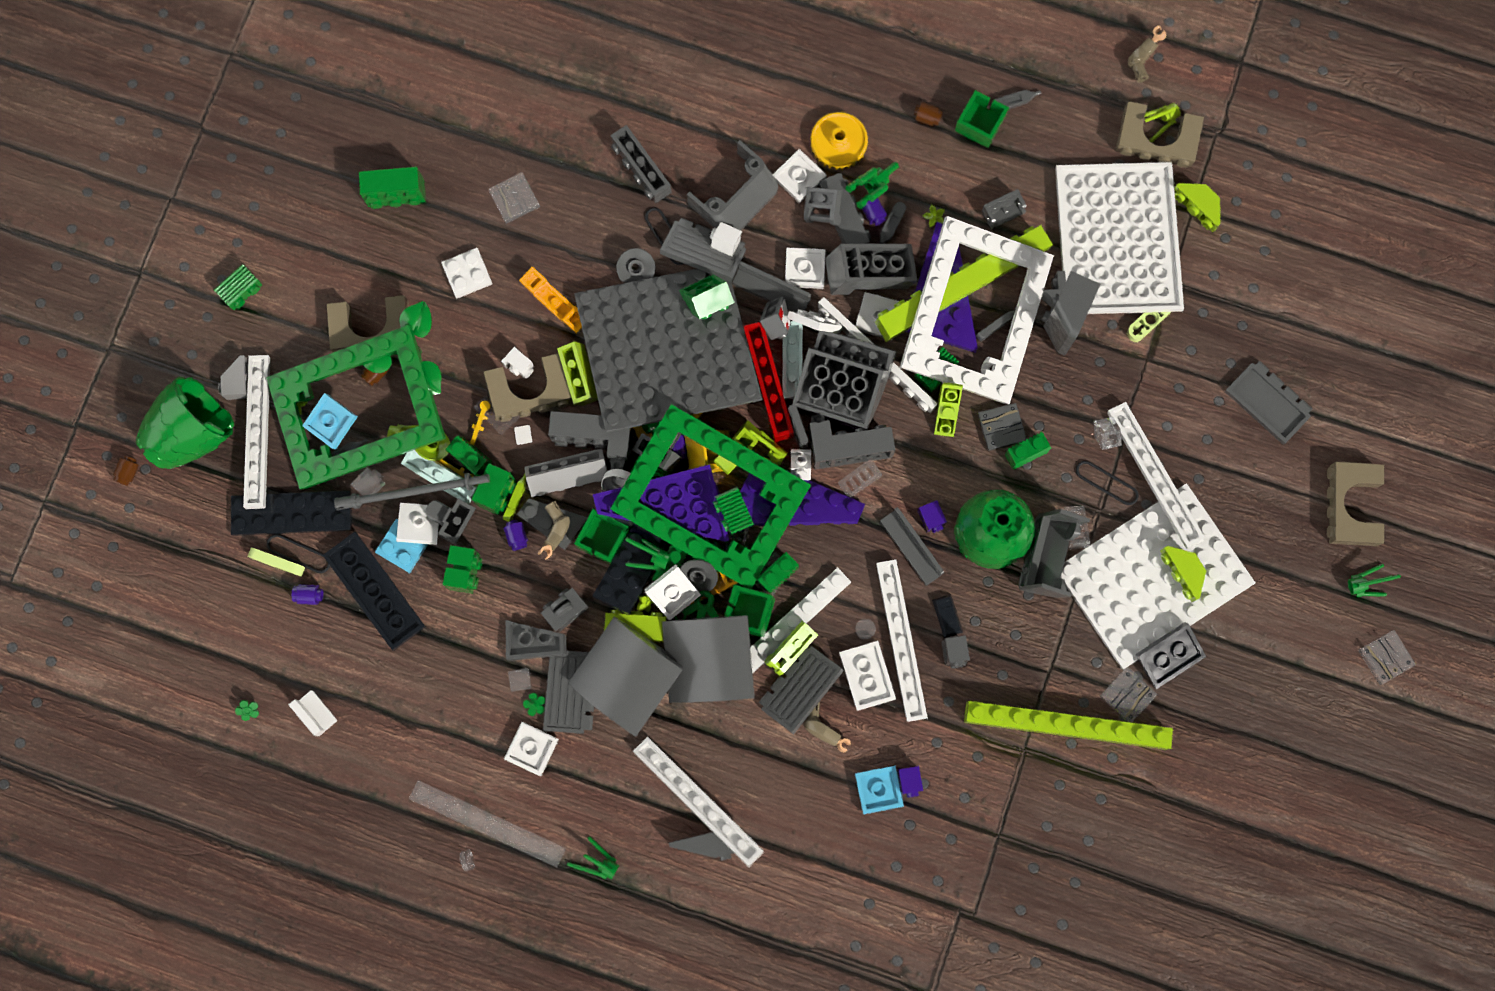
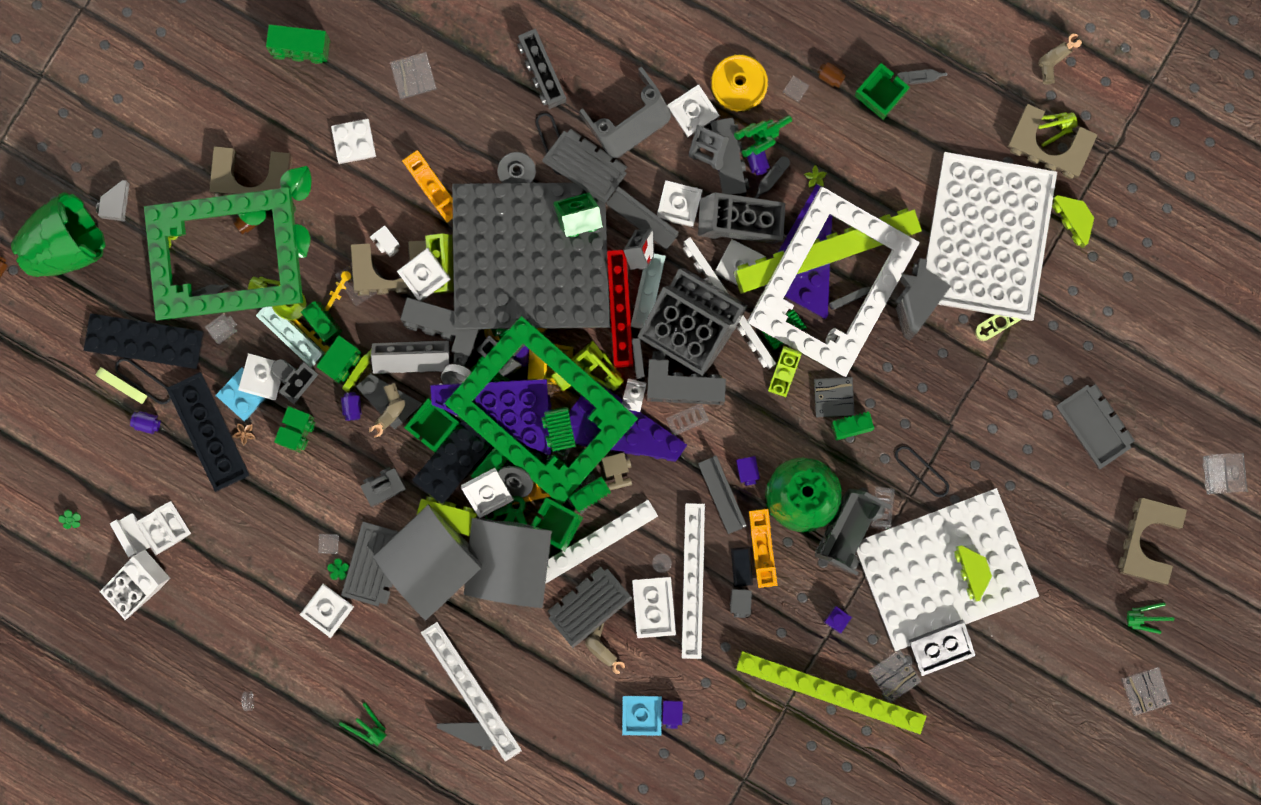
camera: 10 degrees right, 5 degrees up
green brick [214,264,262,310] -> none
white plate [243,355,270,509] -> none
medium azure plate [302,393,358,449] -> none
dark grey bar [334,473,490,510] -> none
clear plate [409,780,566,867] -> none
dark grey wing [505,620,566,661] -> none
white sticker [514,425,532,445] -> none
green plant [625,538,672,572] -> none
lime plant [637,595,654,613] -> none
white brick [710,222,742,256] -> none
plate [765,621,818,676] -> none
white plate [787,309,842,333] -> none
dark grey hinge [981,189,1026,230] -> none
clear brick [1094,417,1122,450] -> none
white plate [1107,402,1205,549] -> none
none -> white slope [100,550,170,620]
none -> white slope [136,501,191,555]
none -> medium nougat plant [233,423,256,446]
none -> white plate [397,248,451,302]
none -> dark tan brick [602,453,632,490]
none -> light orange slope [749,509,778,588]
none -> clear tile [783,76,809,103]
none -> dark purple brick [823,606,852,634]
none -> clear slope [1203,453,1248,494]

